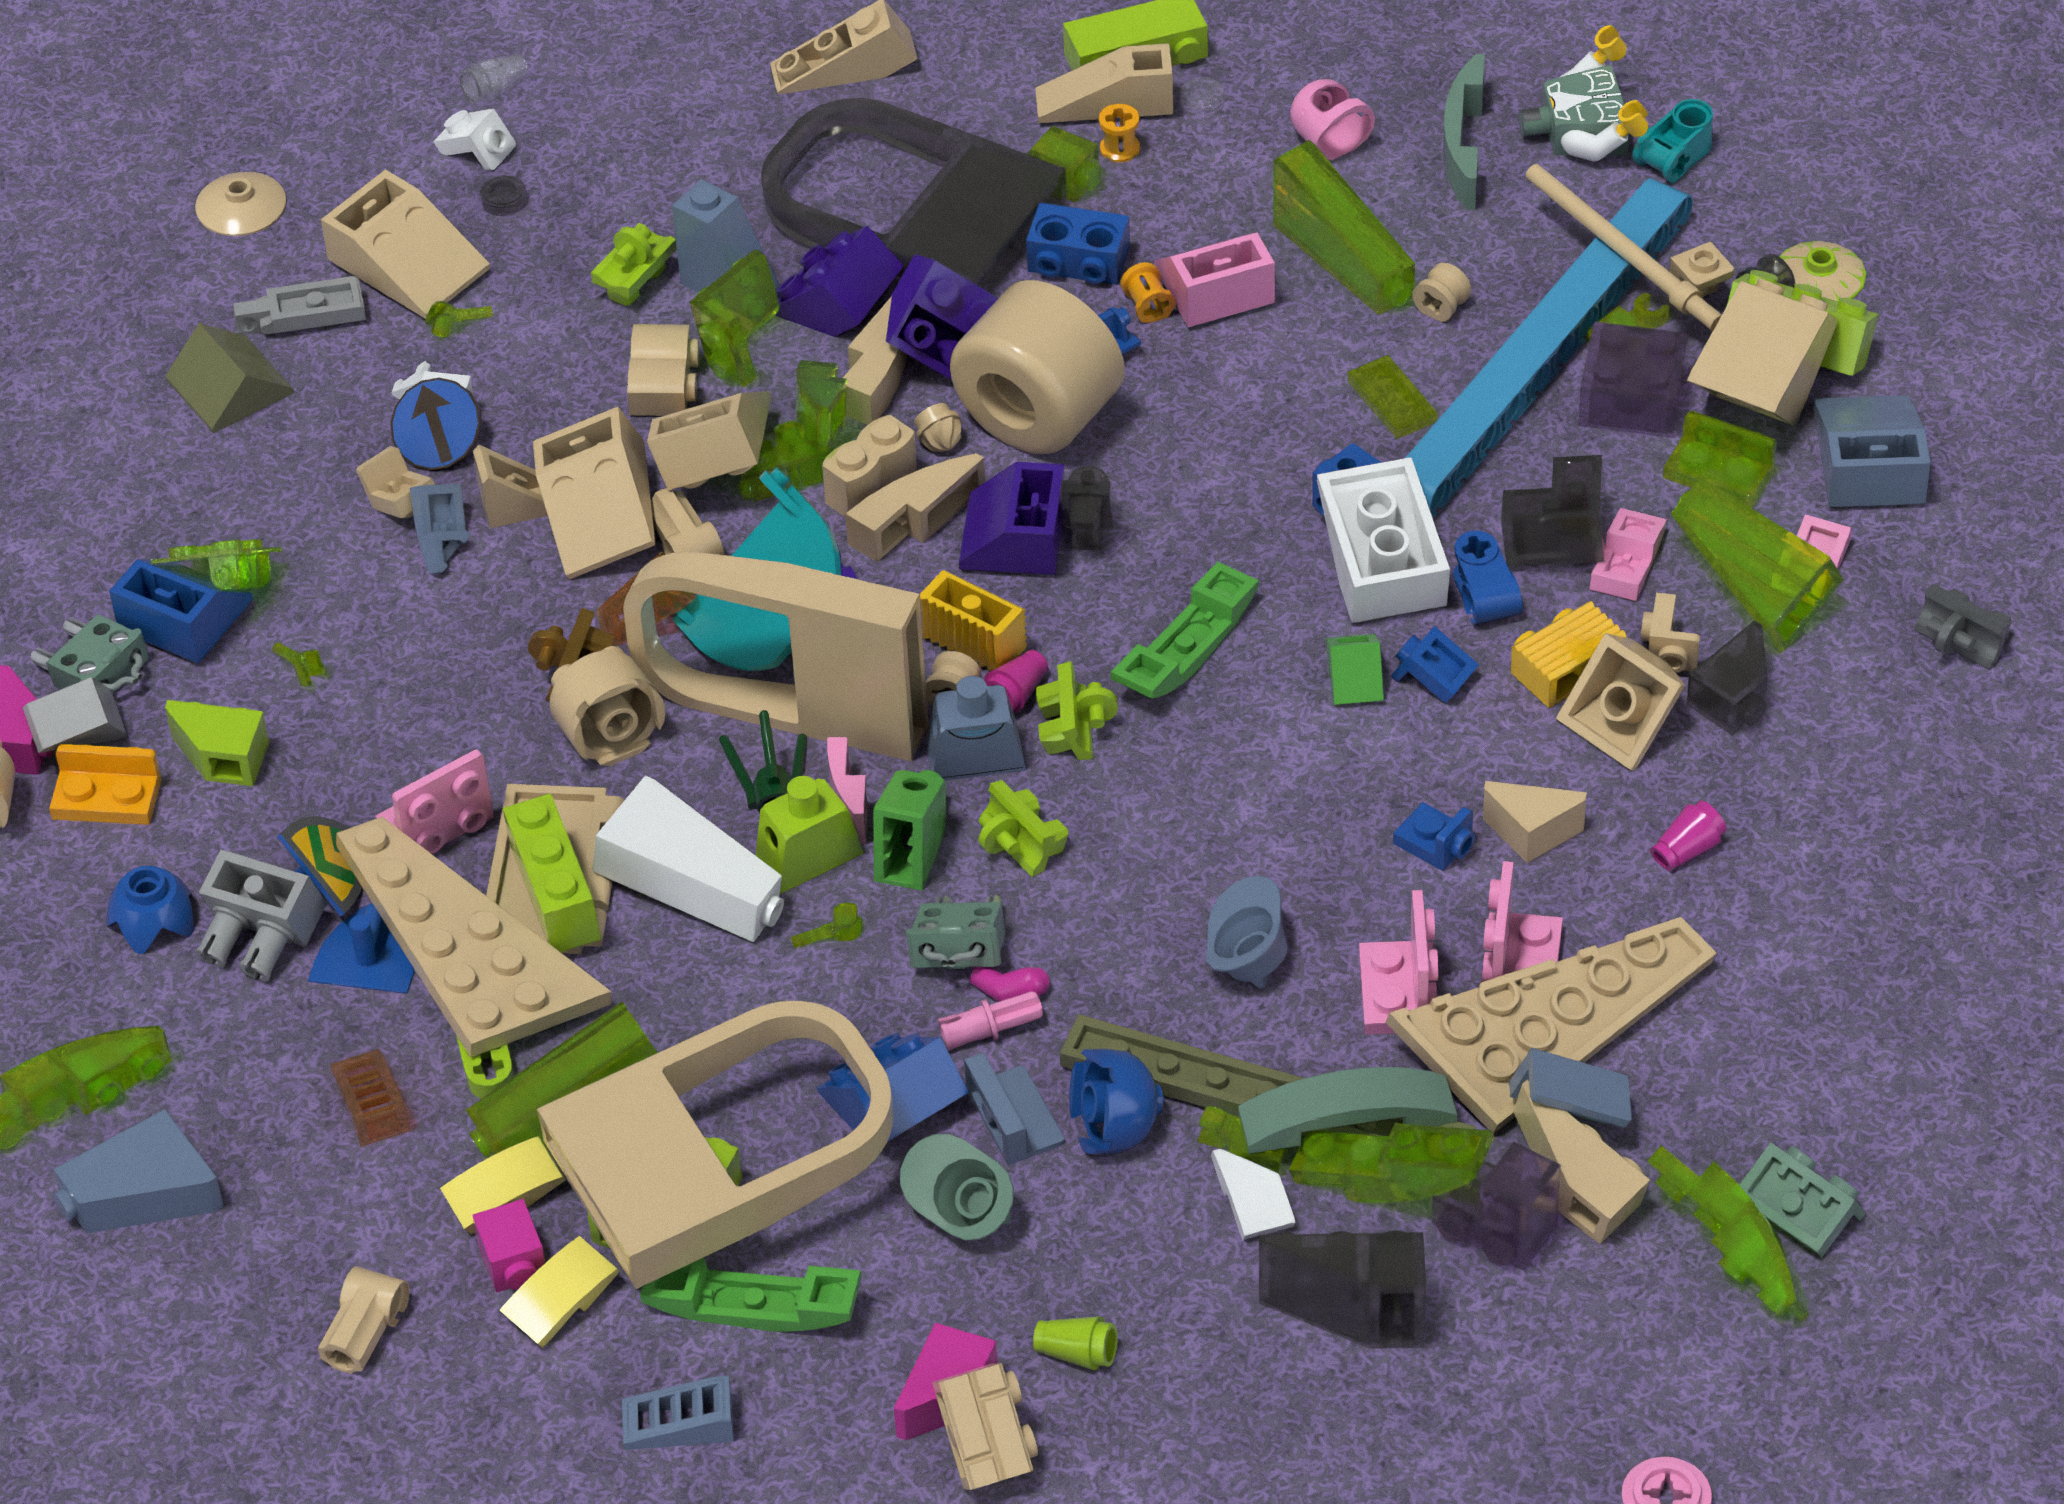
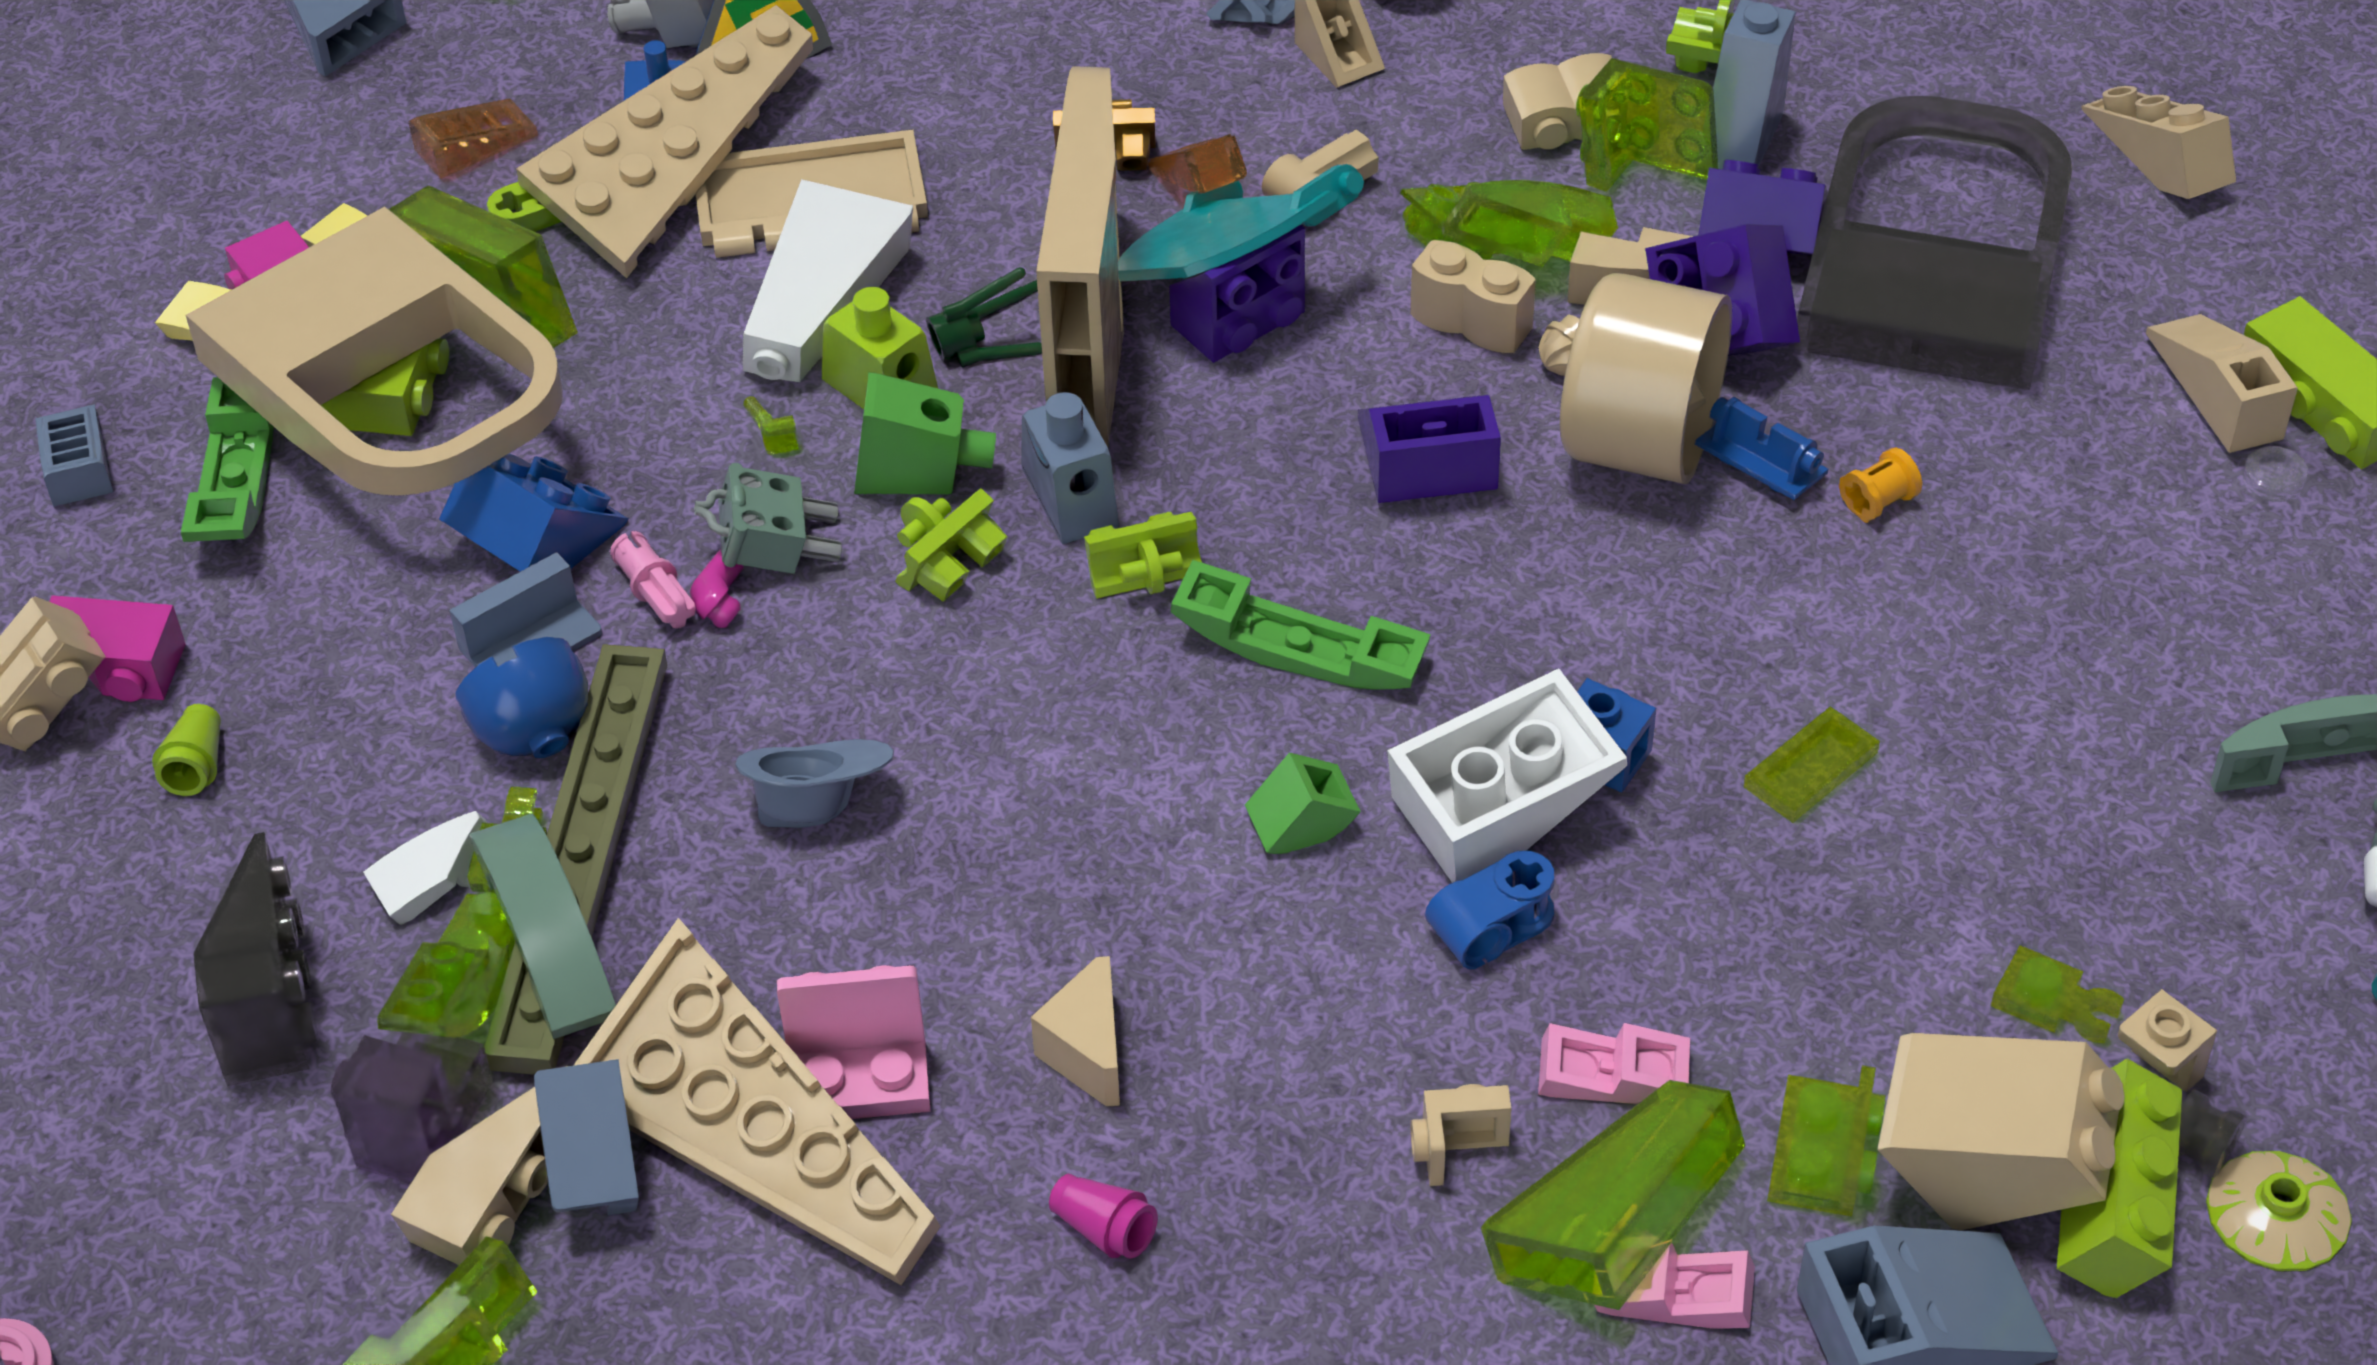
camera: 75 degrees right, 0 degrees up
tan piece [318,1266,410,1374] -> none
bright pink bracket [375,749,494,855] -> none
lime brick [502,793,601,952] -> none
tan slope [533,407,655,580] -> none
tan brick [550,646,665,766] -> none
tan slope [647,391,771,491] -> none
bright pink slope [827,737,868,844] -> none
tan slope [845,453,985,562] -> none
sand green piece [900,1134,1014,1241] -> none
yellow brick [920,570,1028,671] -> none
tan wheel [926,651,981,705] -> none
dark pink cone [984,650,1049,713] -> none
blue brick [1026,203,1130,285] -> none
clear neon green brick [1028,125,1102,202] -> none
clear smoke hips [1061,465,1114,550] -> none
light orange bush [1099,104,1140,163] -> none
bright pink slope [1154,232,1275,327] -> none
clear neon green slope [1273,140,1415,315] -> none
bright pink helmet [1290,79,1375,160] -> none
bright pink bracket [1359,890,1438,1035] -> none
blue bracket [1390,626,1479,704] -> none
blue bracket [1393,802,1475,871] -> none
dark azure beam [1405,178,1693,518] -> none
tan wheel [1413,262,1472,322] -> none
clear smoke brick [1501,455,1607,566] -> none
yellow brick [1511,601,1627,708] -> none
tan bar [1526,164,1722,331] -> none
tan slope [1556,633,1686,771] -> none
clear purple brick [1578,322,1689,438] -> none
clear smoke slope [1687,620,1768,735] -> none

